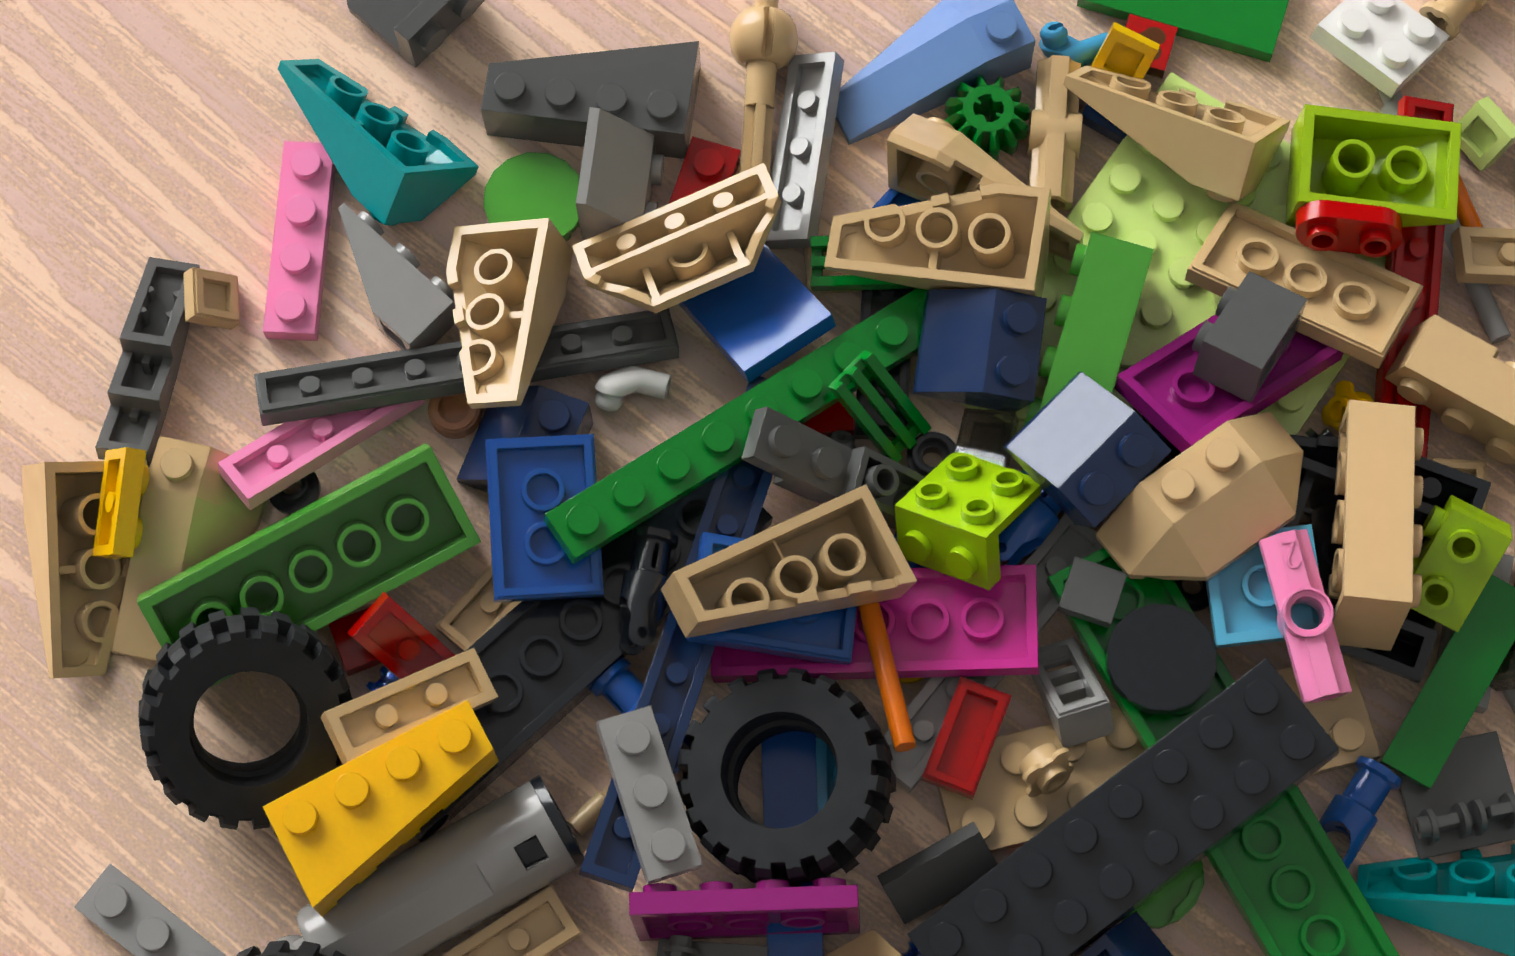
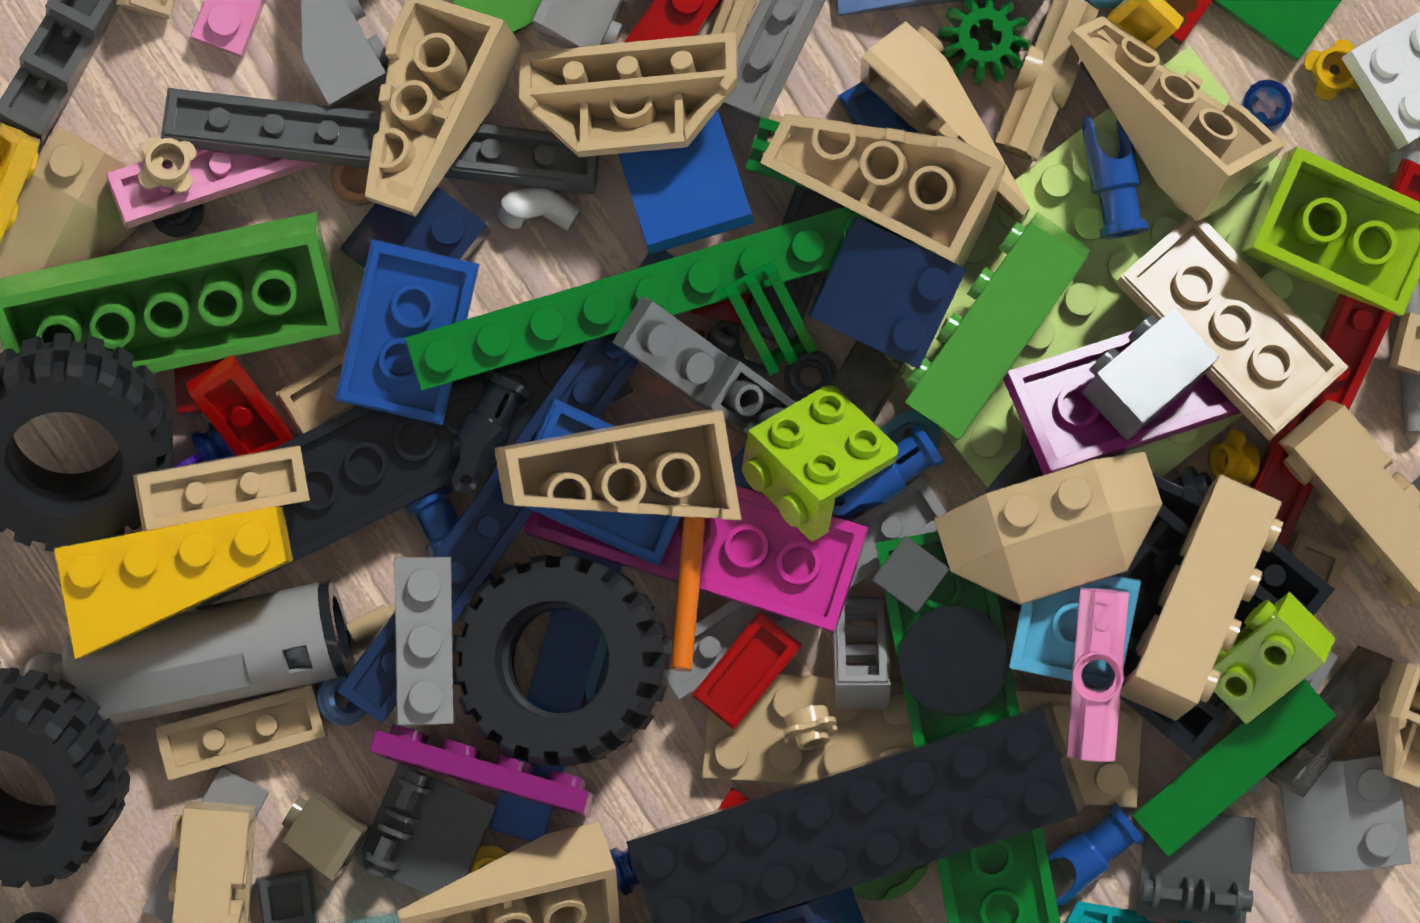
camera: 15 degrees right, 15 degrees up
dark grey tile [877,821,998,924] -> none
slope [1003,372,1172,528] -> none
red plate [1295,200,1402,258] -> none
none -> tan plate [138,137,196,193]
none -> medium blue plate [316,677,366,726]
none -> blue piece [1082,116,1149,239]
none -> clear blue bush [1242,79,1292,131]
none -> yellow plate [1303,39,1360,101]

